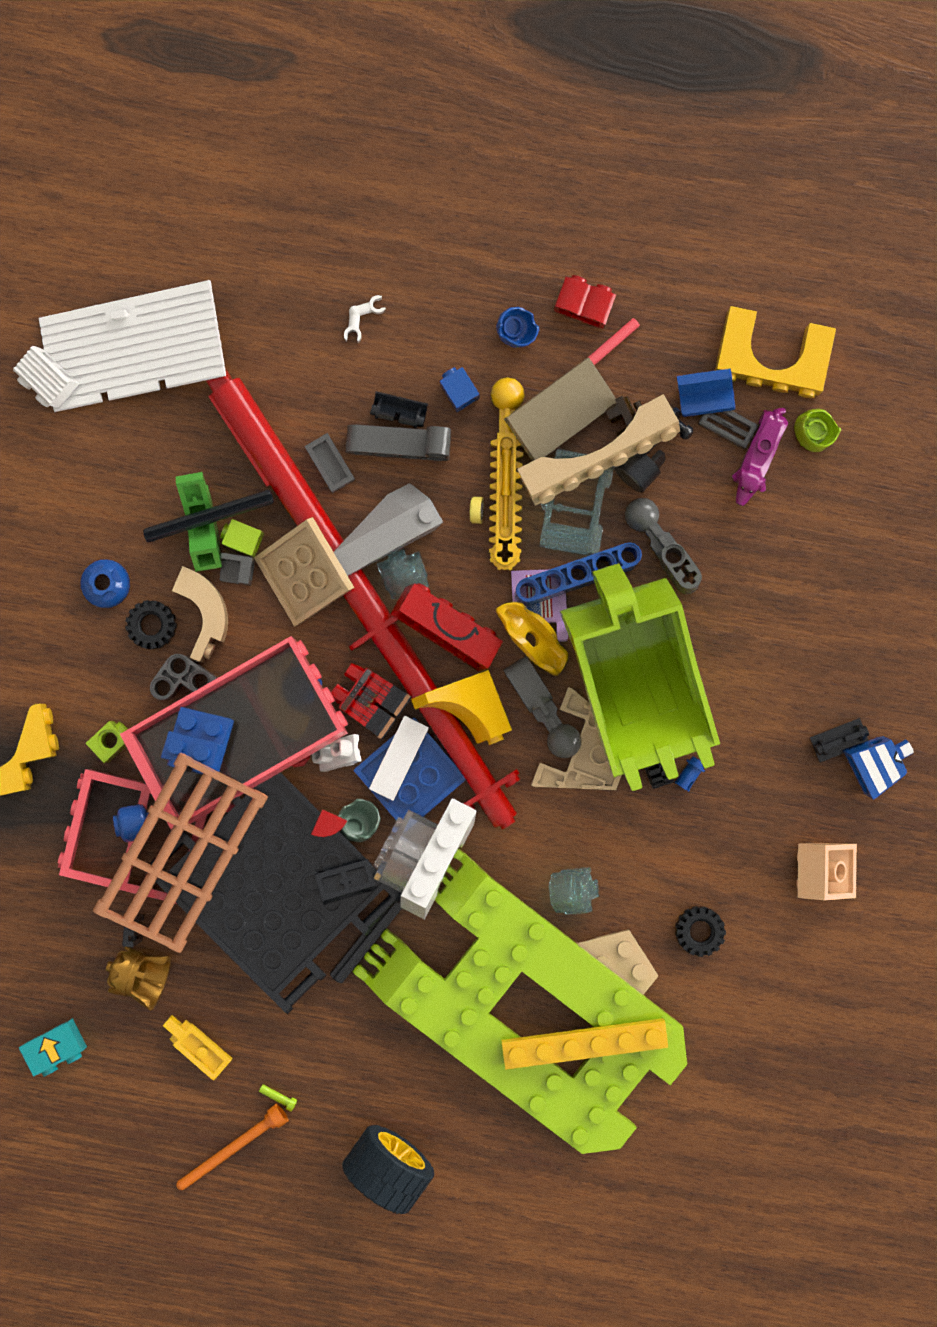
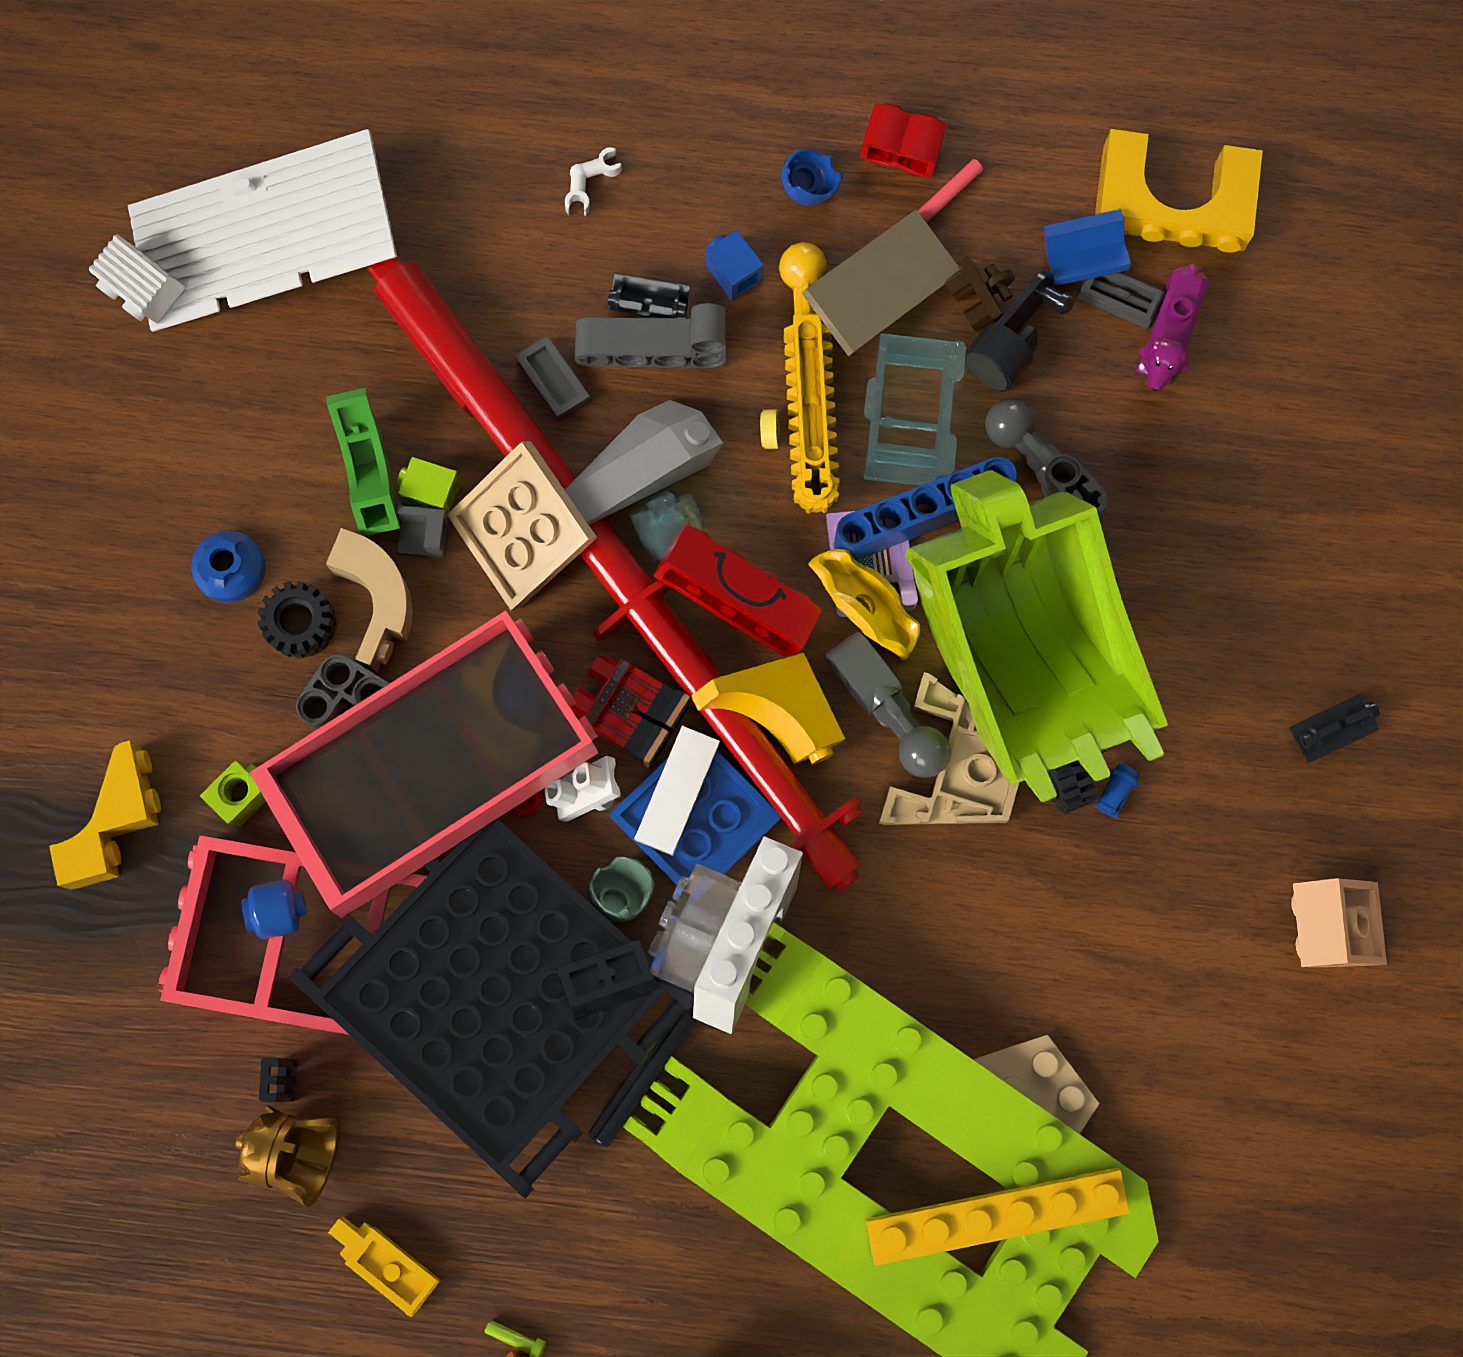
camera: 10 degrees left, 10 degrees down
teal brick [19,1018,87,1077] -> none
nougat door [93,753,268,953] -> none
black axle [143,490,274,543] -> none
blue plate [161,707,234,775] -> none
red tile [311,809,347,837] -> none
tan arch [517,394,680,506] -> none
clear light blue hair [549,867,599,915] -> none
black tyre [675,906,726,957] -> none
lime hair [794,409,841,452] -> none
blue torso [843,736,914,799] -> none

